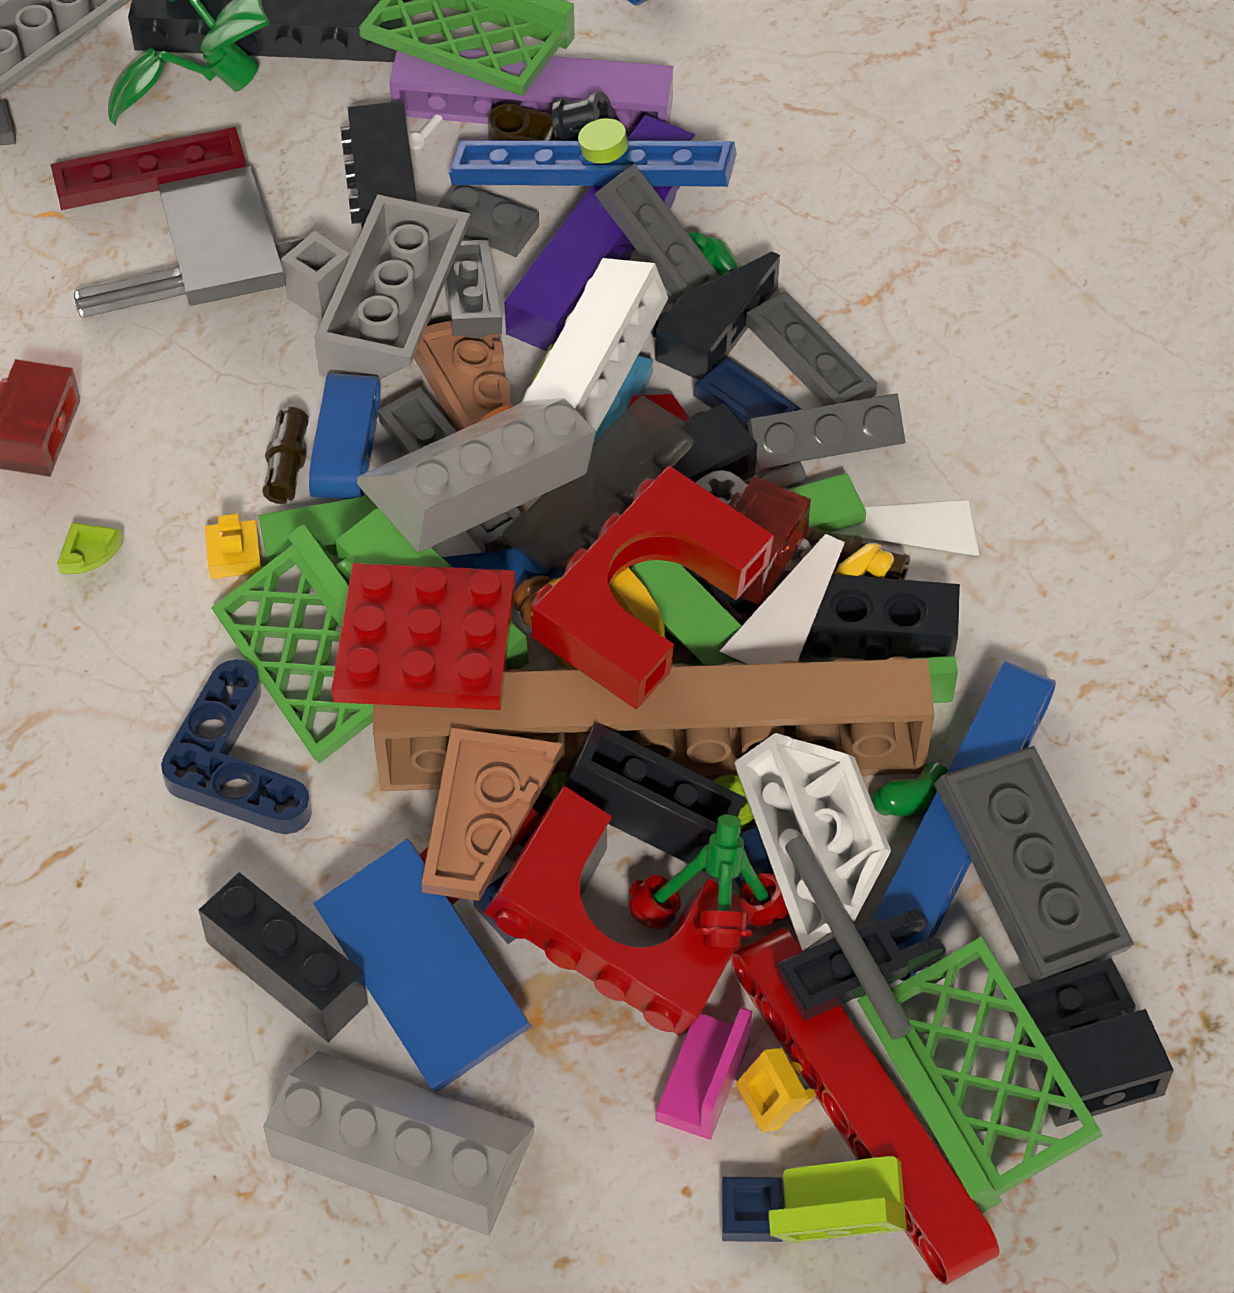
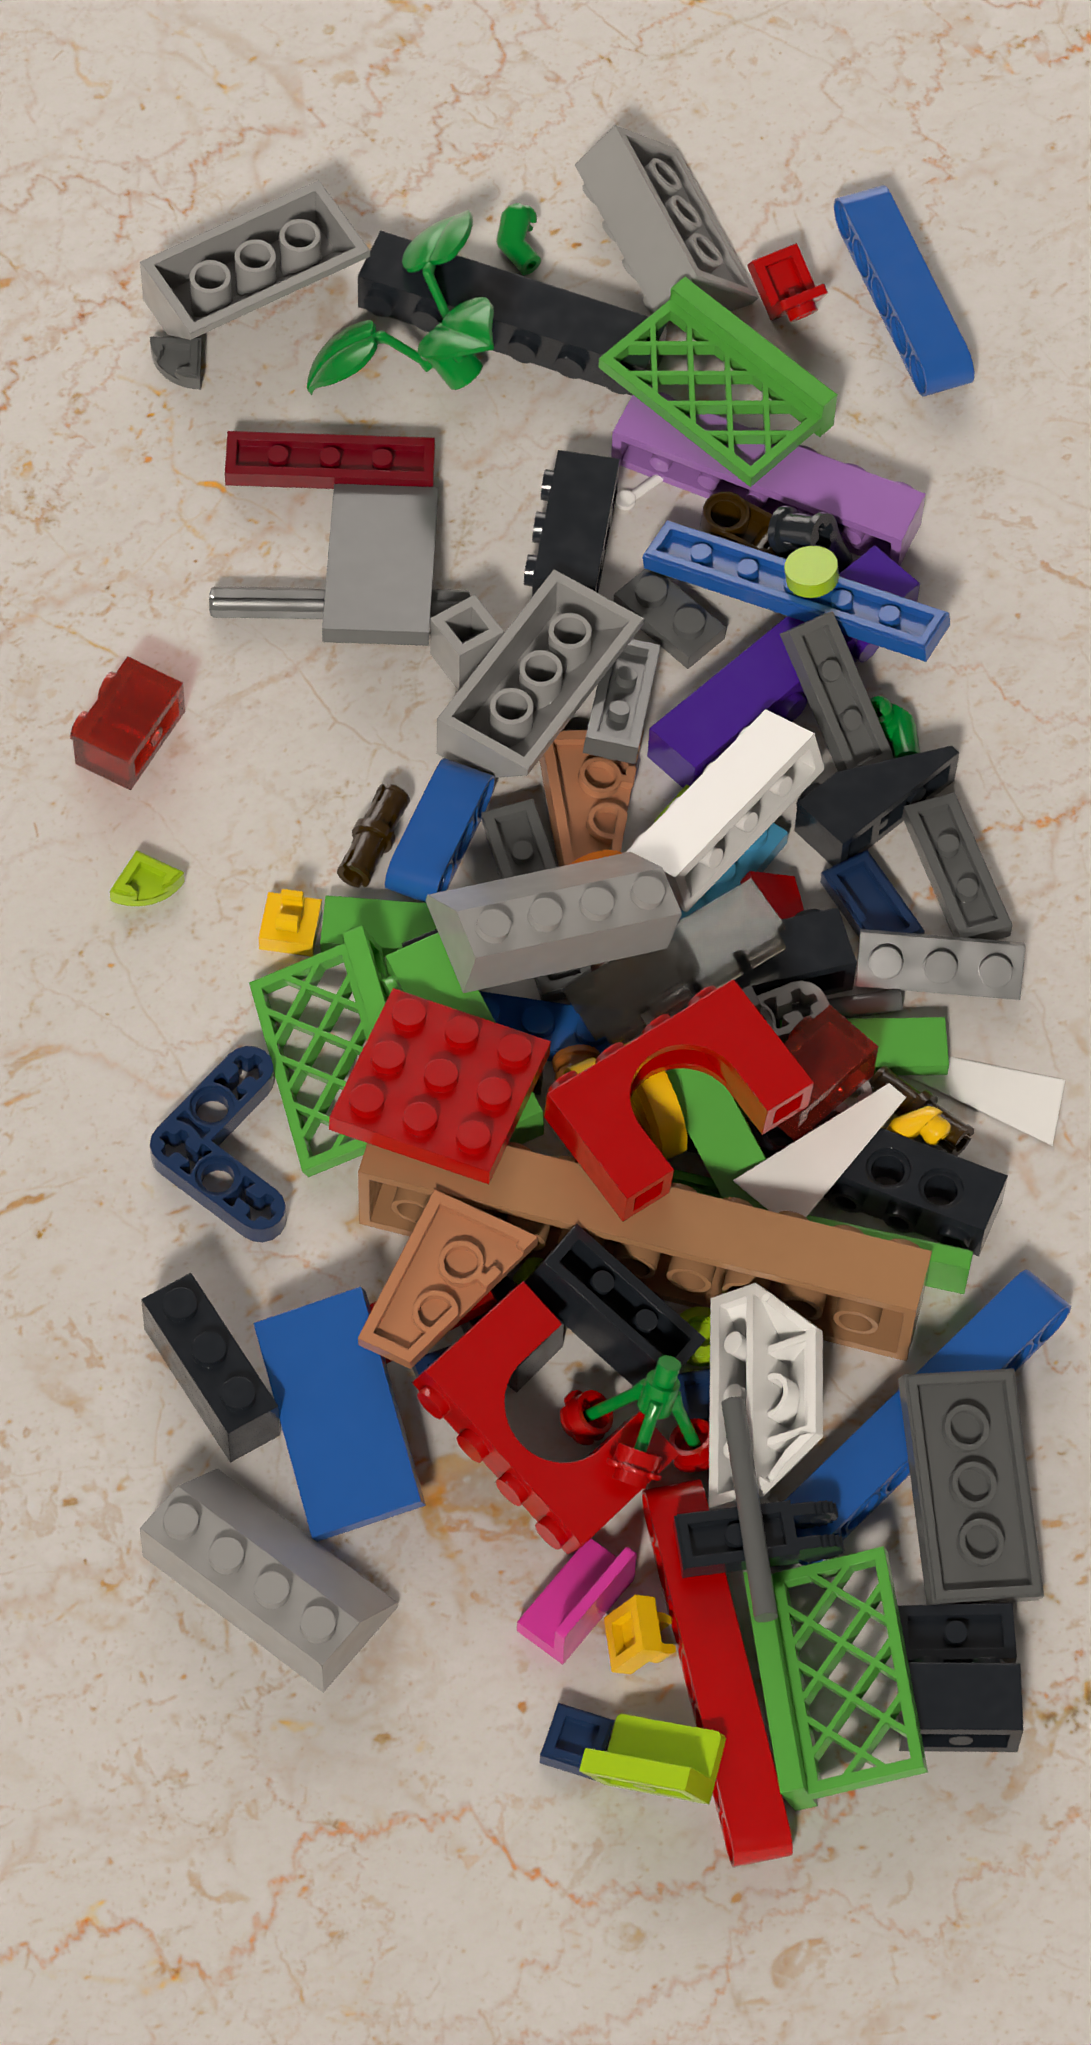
camera: 15 degrees right, 5 degrees up
green arm [872,761,948,816] -> none

